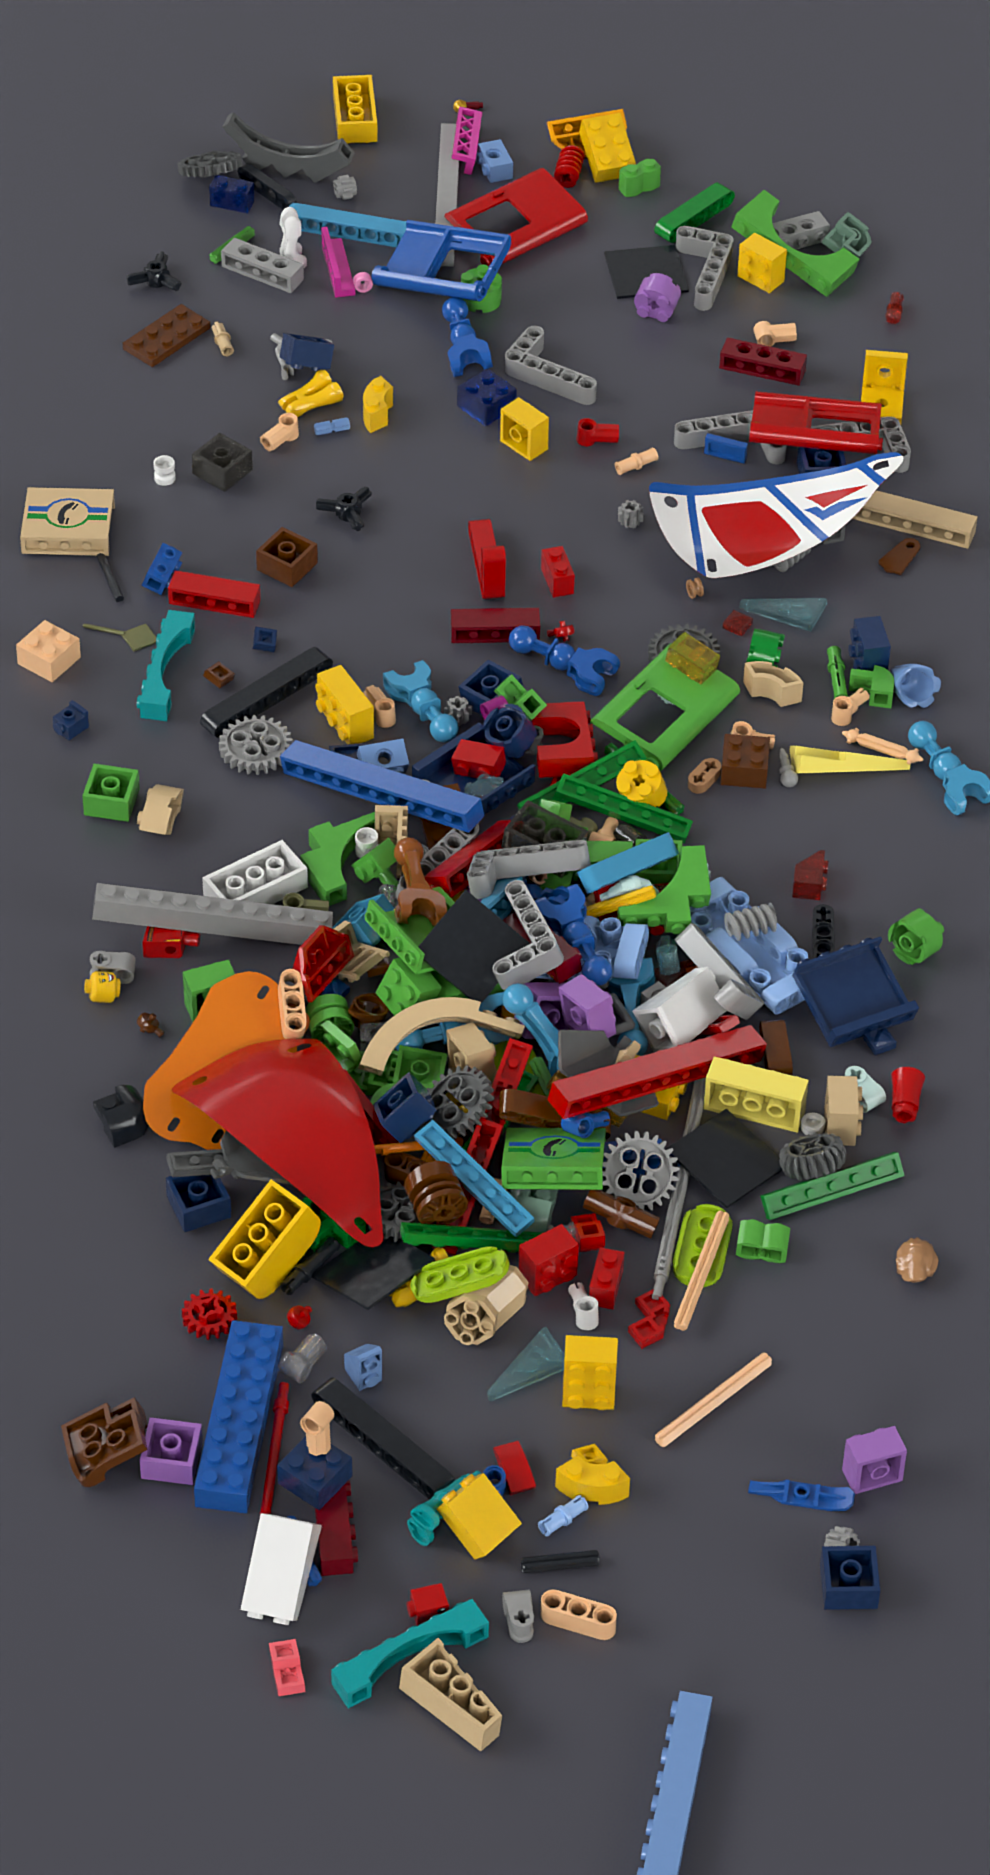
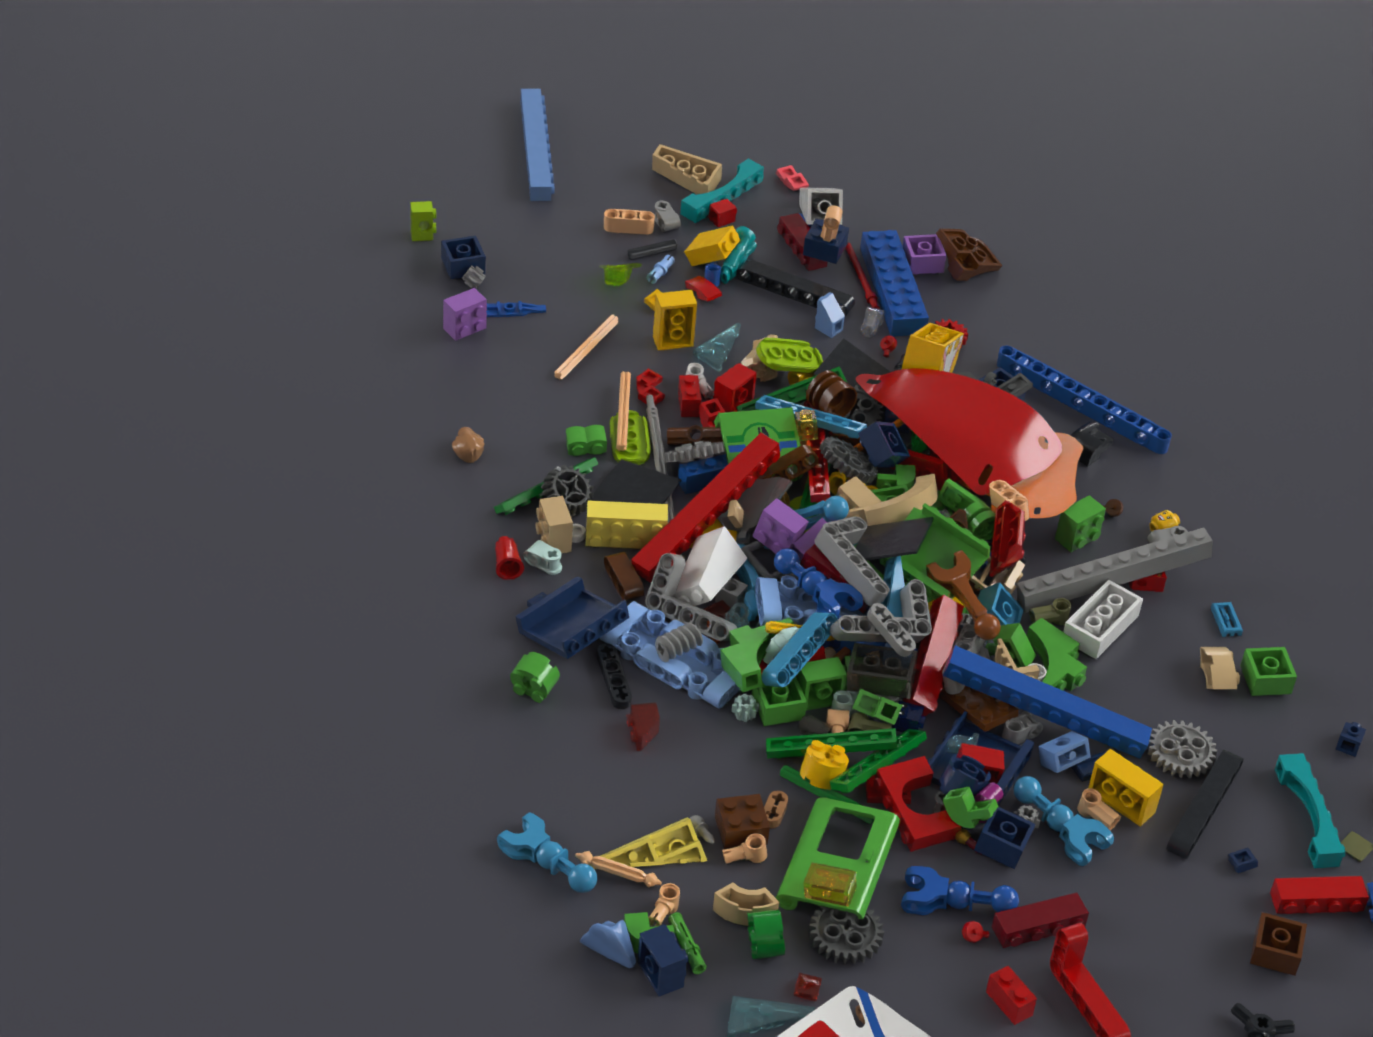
camera: 160 degrees right, 5 degrees down
reddish brown tile [203,661,235,689] -> none
yellow brick [555,1456,630,1505] -> none
none -> lime brick [410,201,436,241]
none -> clear neon green piece [599,263,642,285]
none -> clear yellow brick [795,409,818,441]
none -> light grey beam [867,603,916,657]
none -> blue beam [997,345,1172,454]
none -> dark azure tile [1211,602,1243,637]

